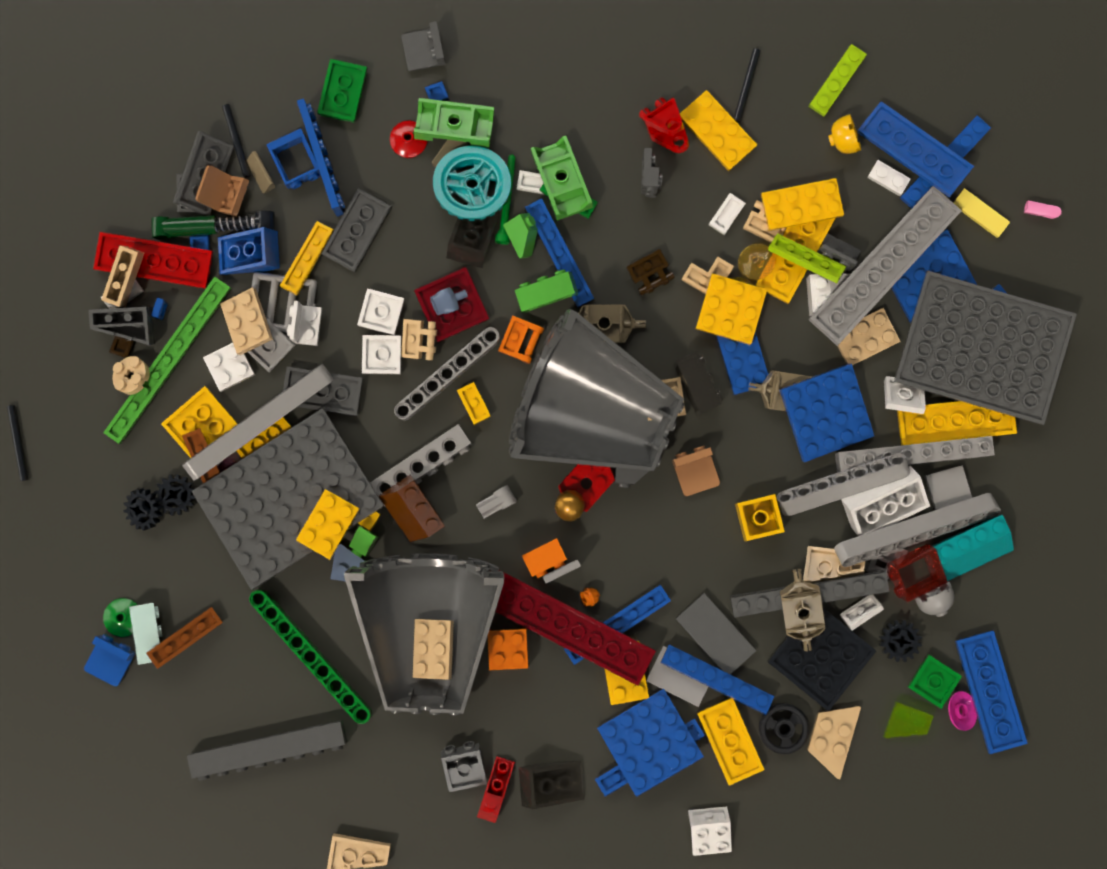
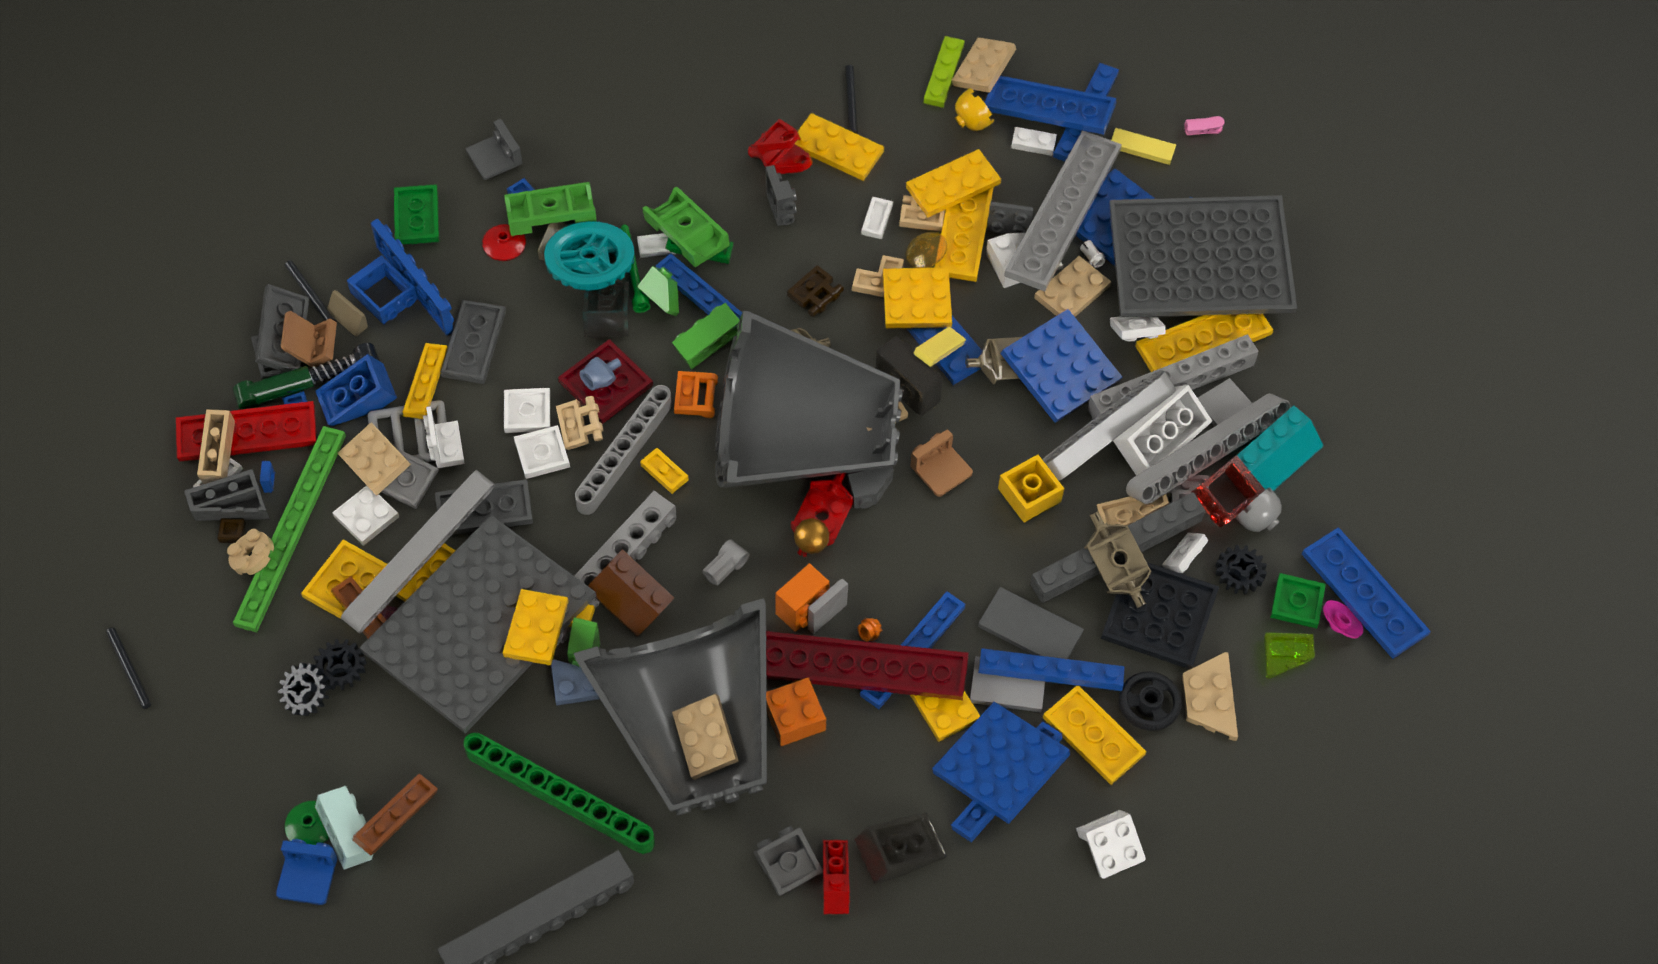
camera: 20 degrees left, 25 degrees down
lime plate [768,233,846,283] -> none
none -> light yellow tile [913,327,966,367]
none -> tan plate [952,38,1016,92]
none -> white pin [1080,240,1105,268]

